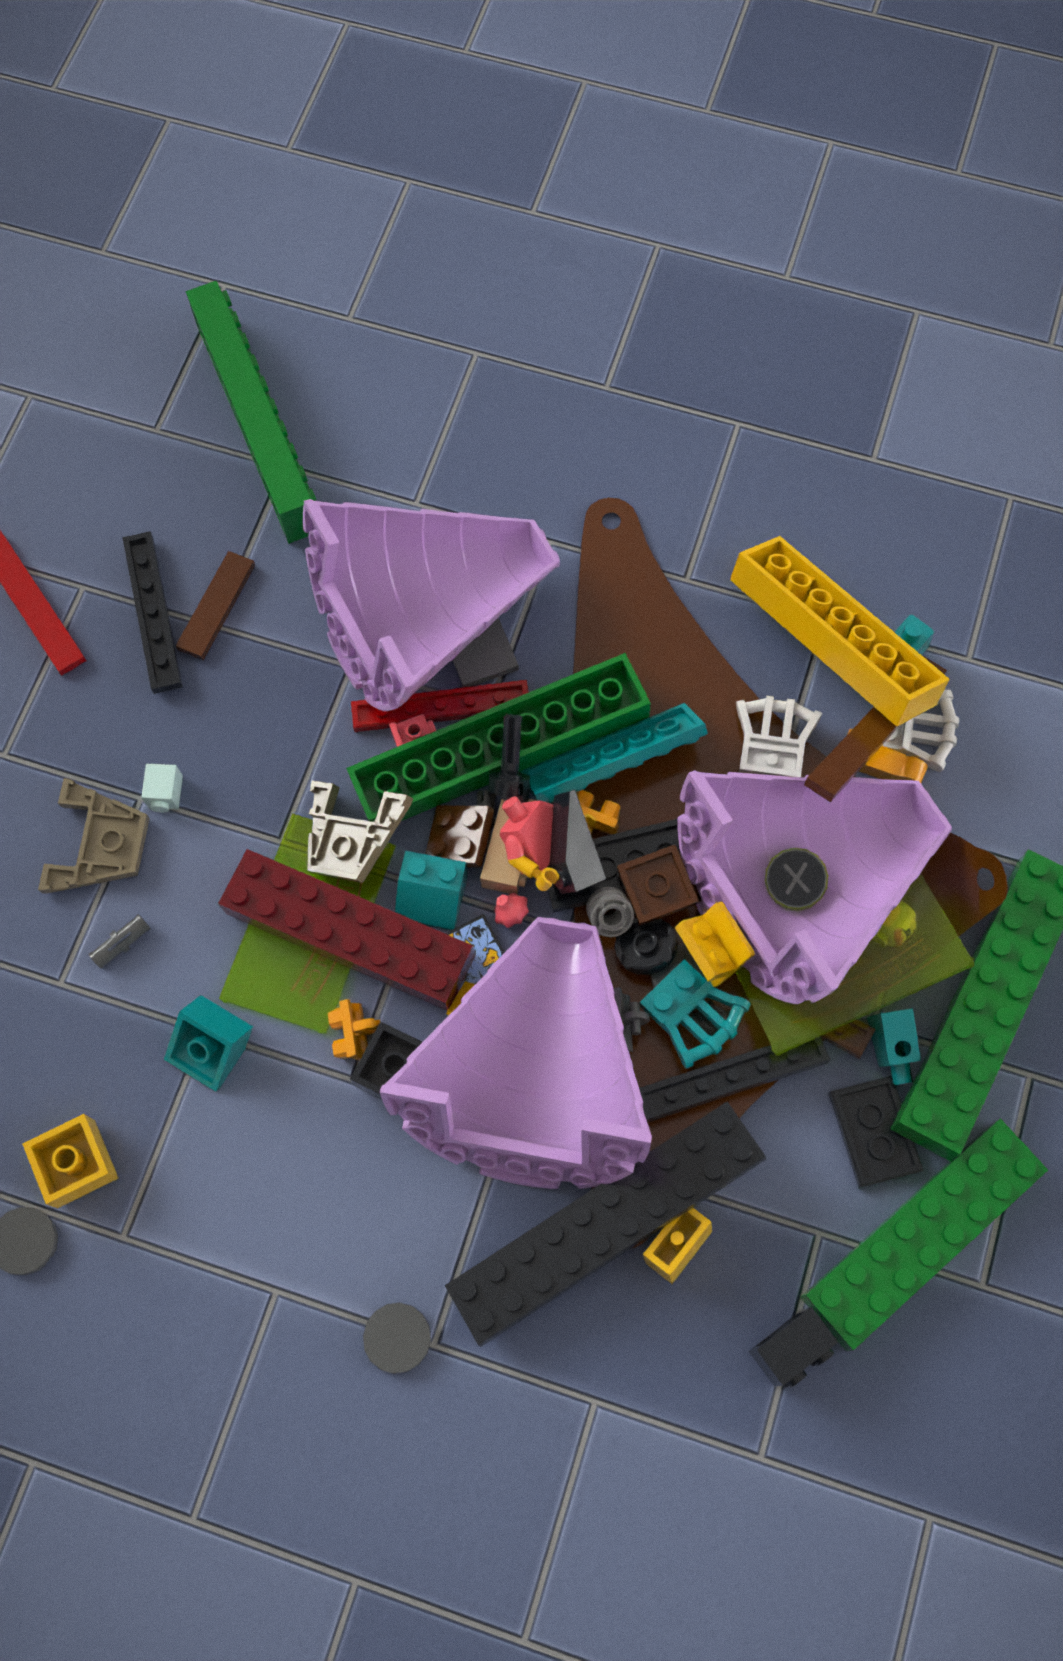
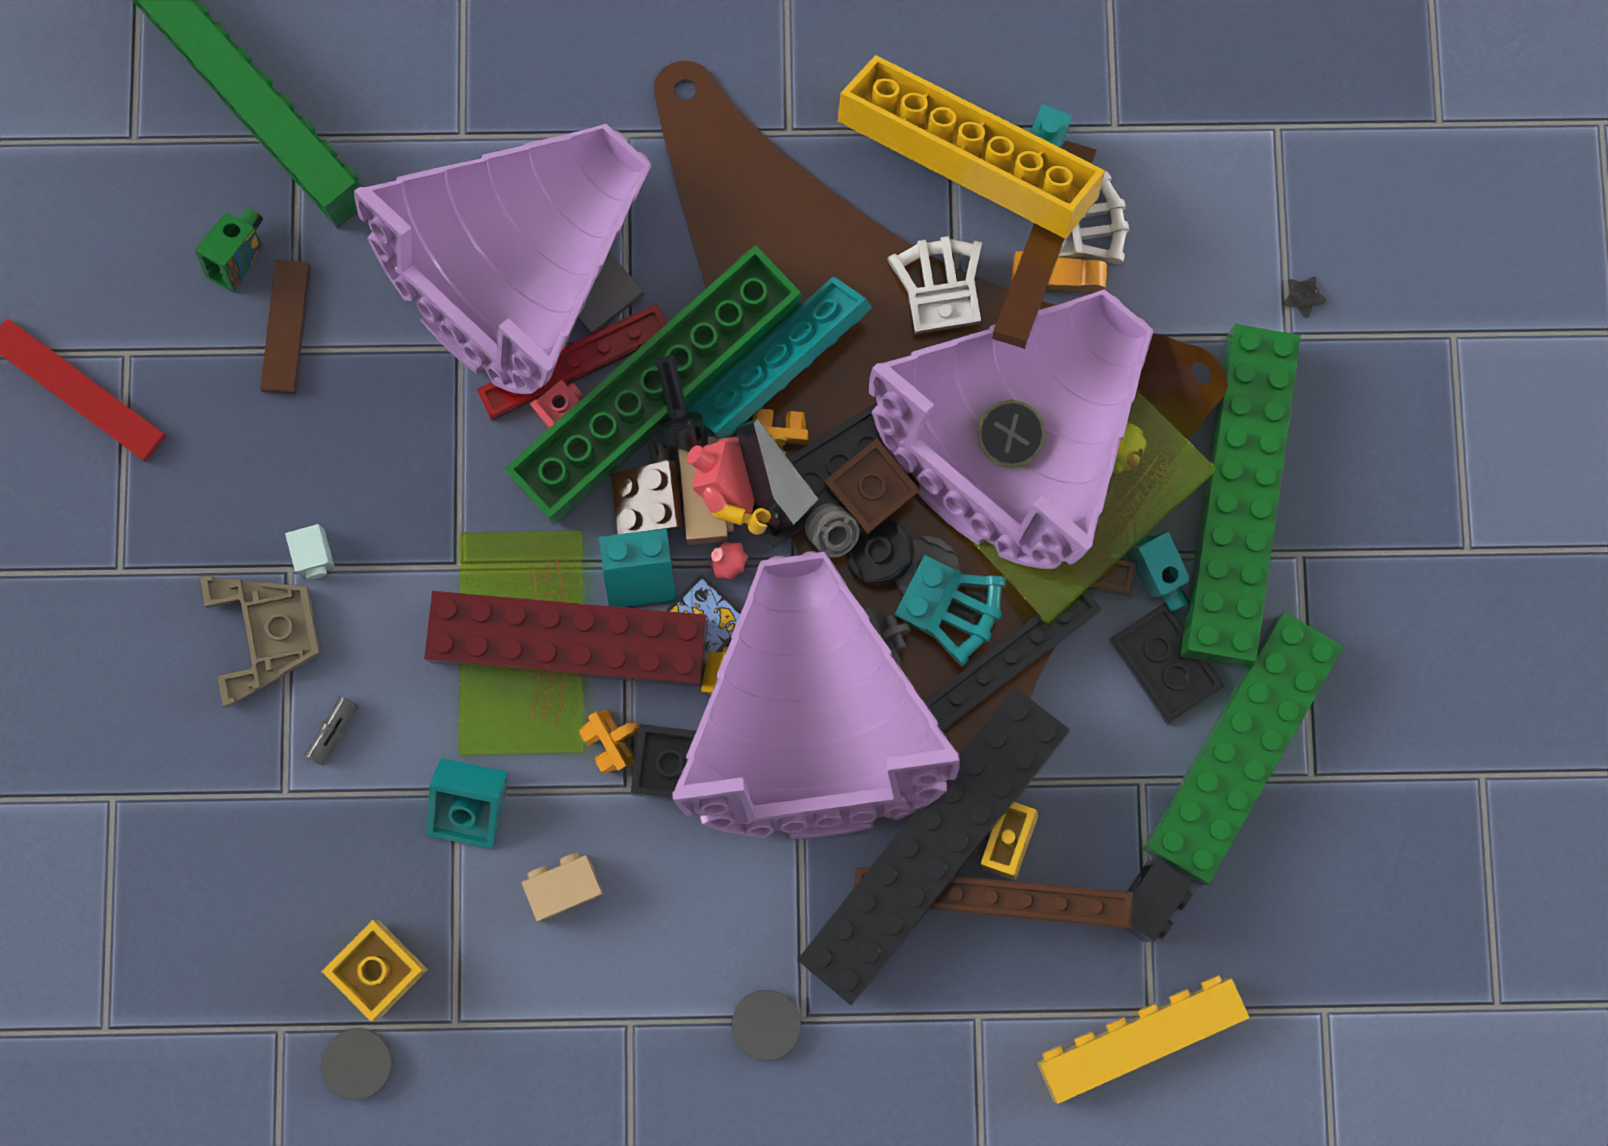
camera: 25 degrees left, 10 degrees up
black plate [122,531,183,694] -> none
wing [307,780,413,883] -> none
yellow bracket [675,901,755,987] -> none
none -> green torso [195,208,263,293]
none -> tan brick [521,852,604,922]
none -> reddish brown tile [854,867,1134,929]
none -> yellow brick [1036,975,1250,1104]

